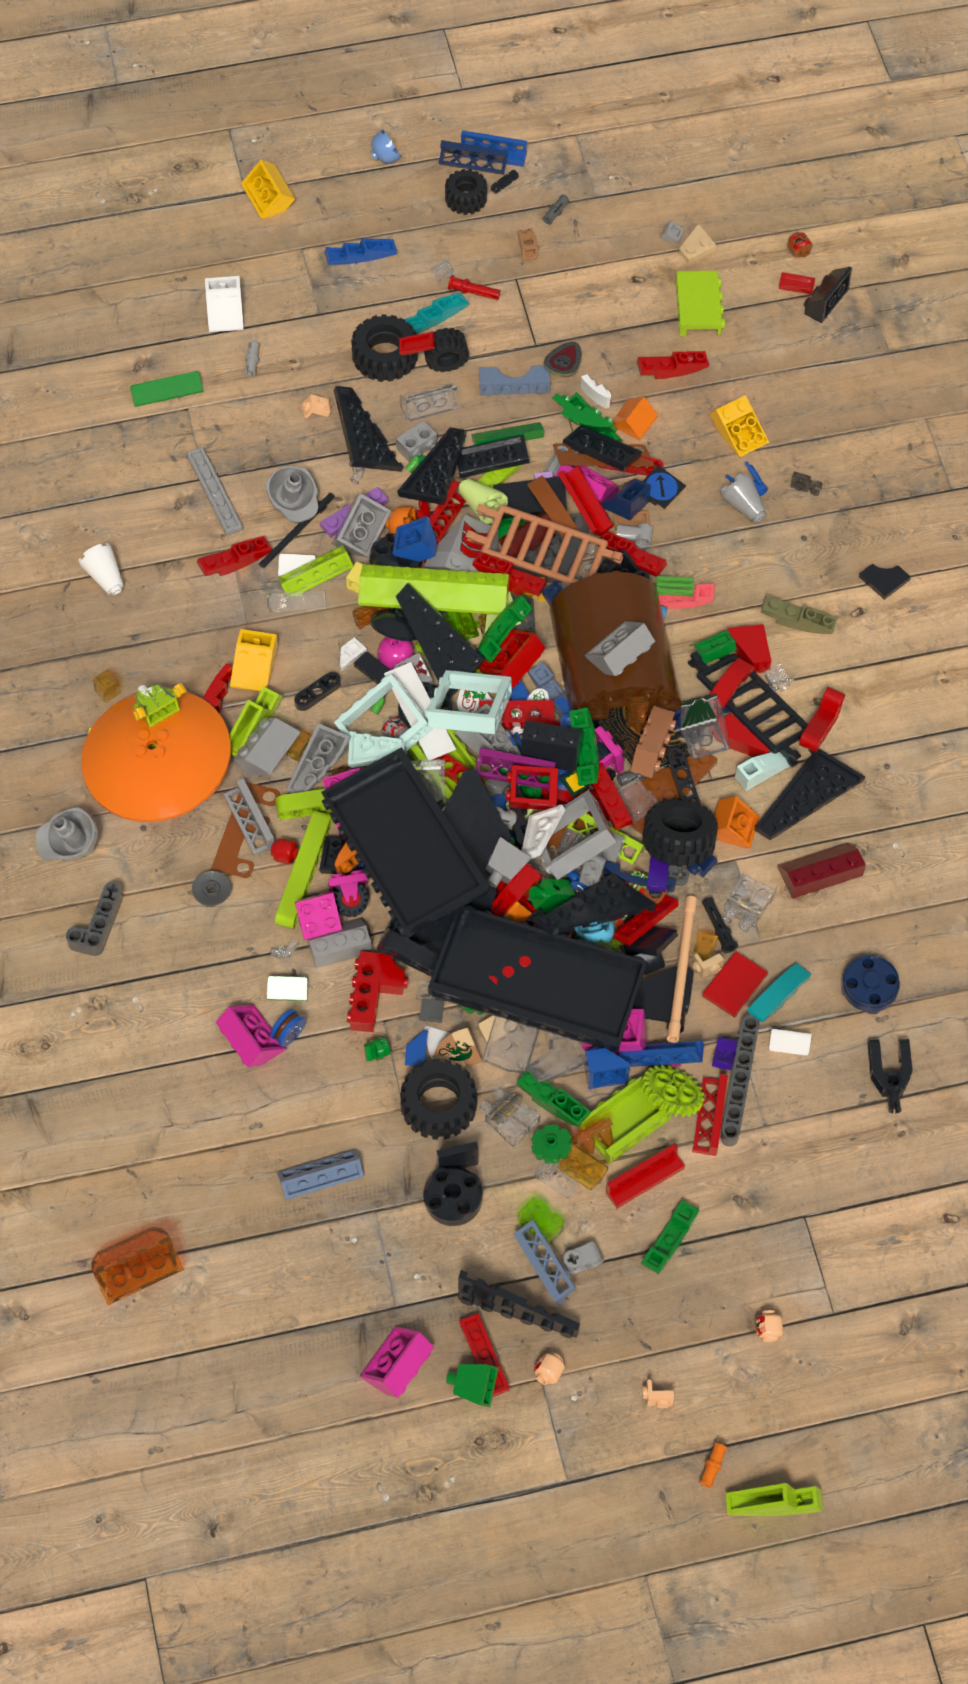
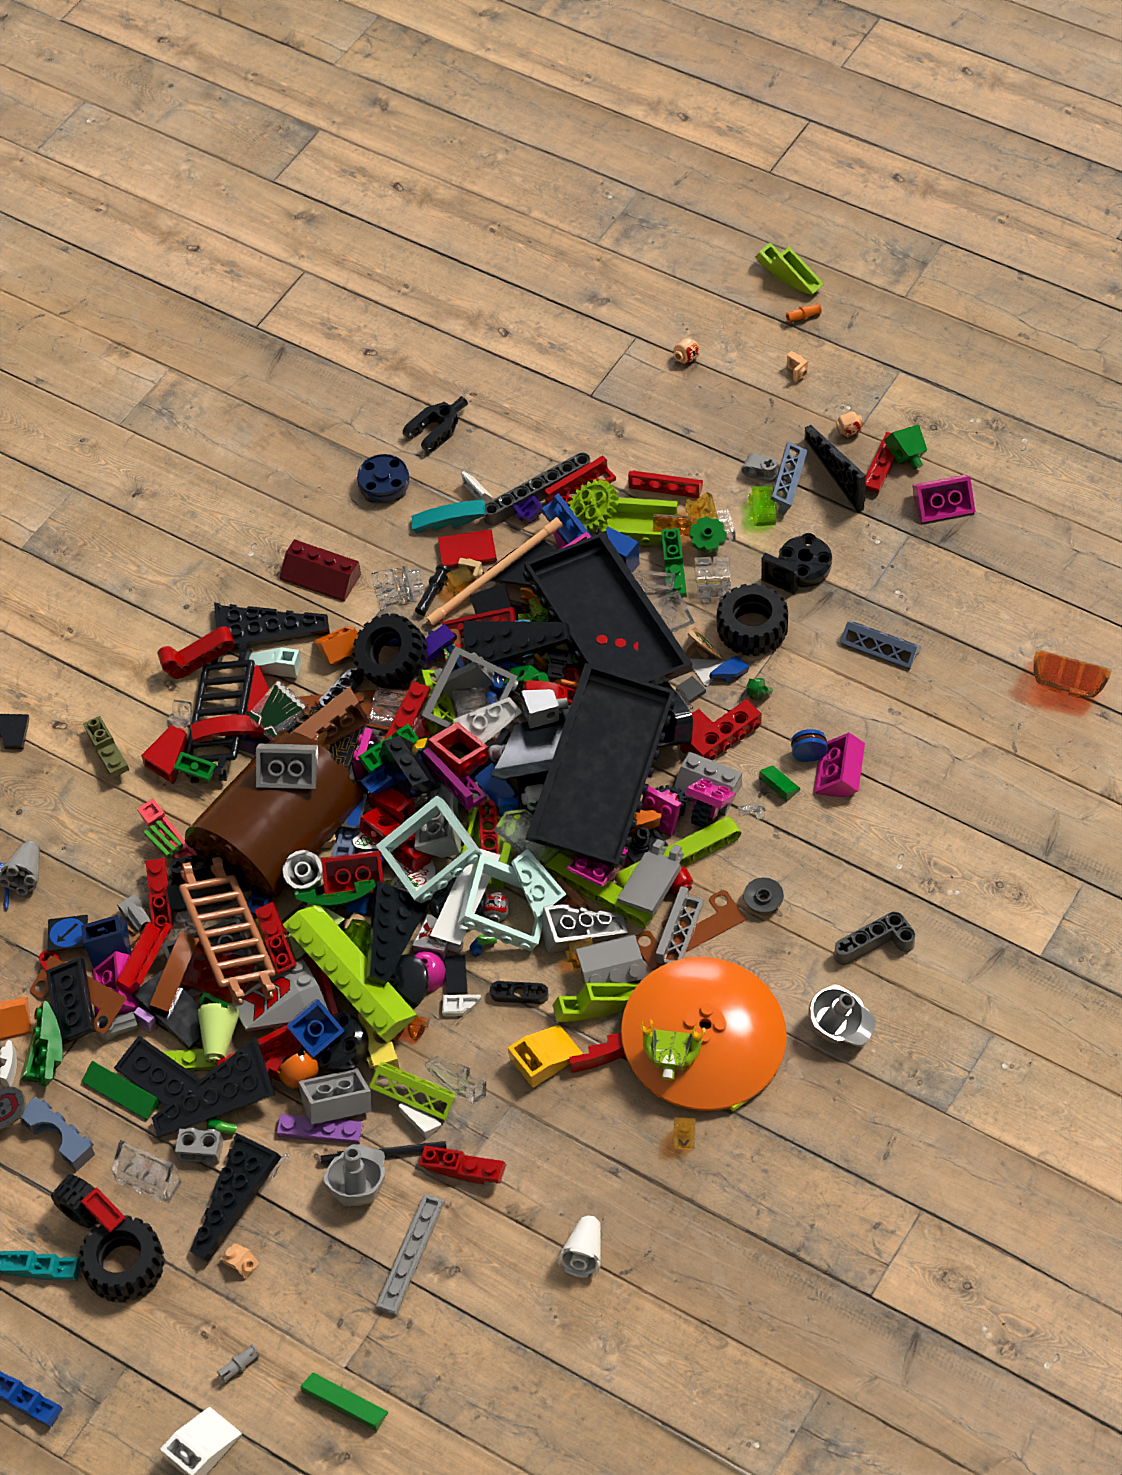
camera: 130 degrees left, 5 degrees down
green slope [641,1200,700,1275] -> none
none -> white cone [283,850,323,890]
none -> light grey tile [617,839,684,915]

